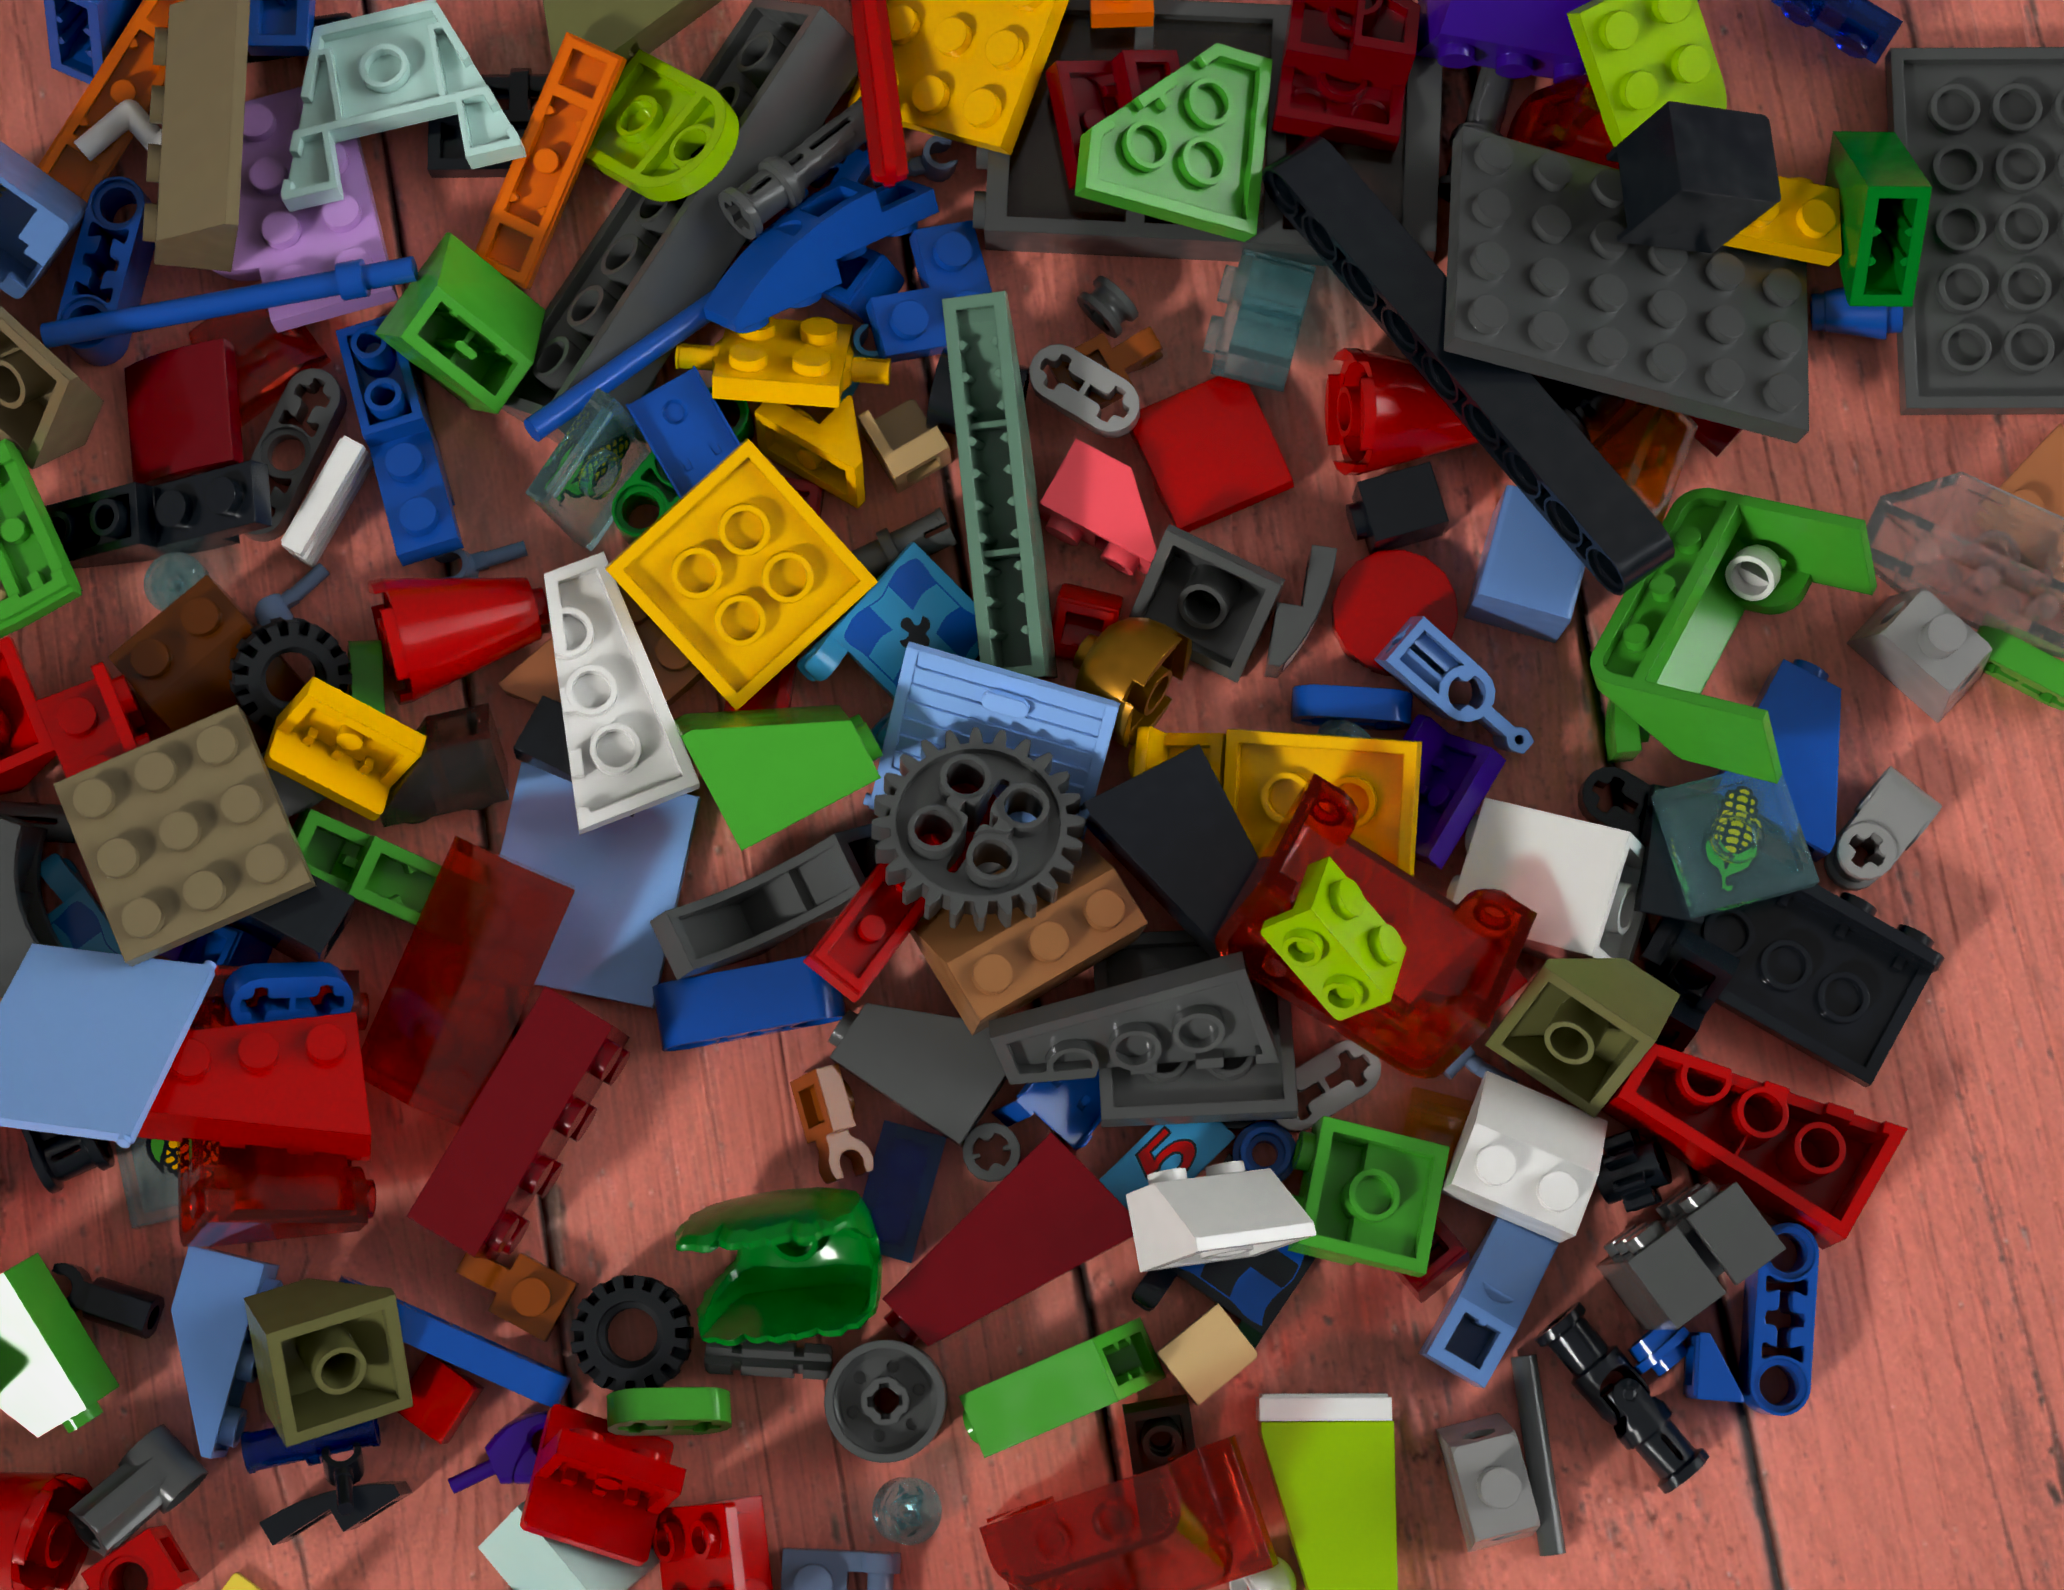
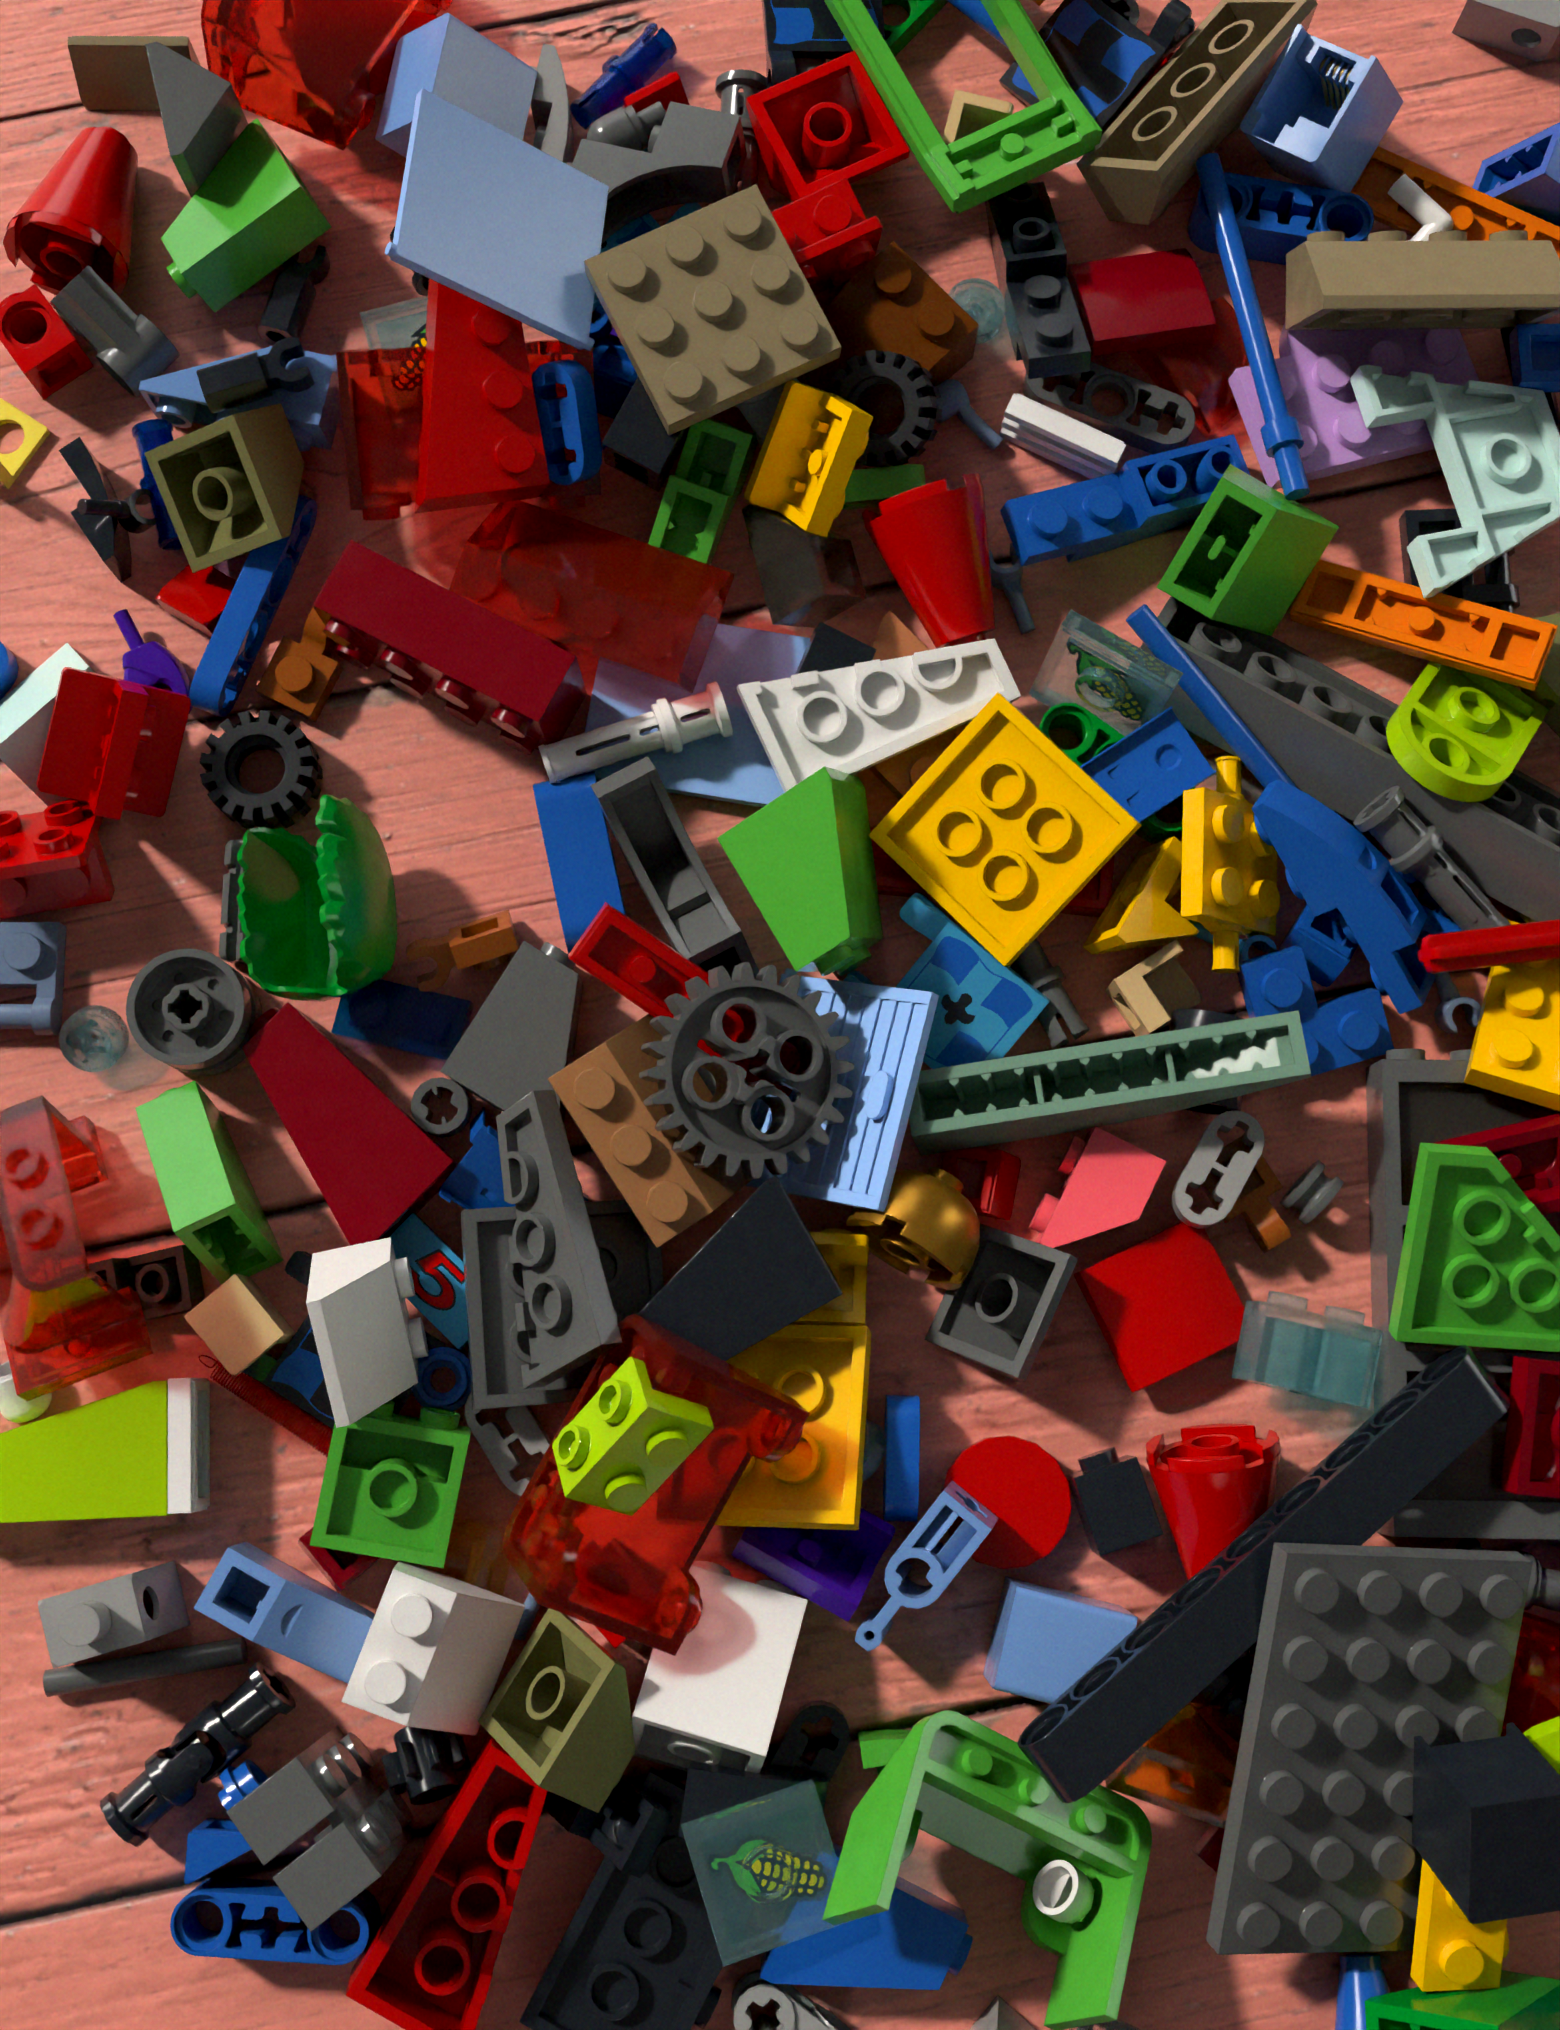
camera: 85 degrees right, 0 degrees up
bright green beam [607,1387,732,1436] -> none
dark grey slope [1264,545,1337,678] -> none
none -> black bar [196,337,315,414]
none -> red piece [198,1355,333,1457]
none -> white pin [538,681,733,784]

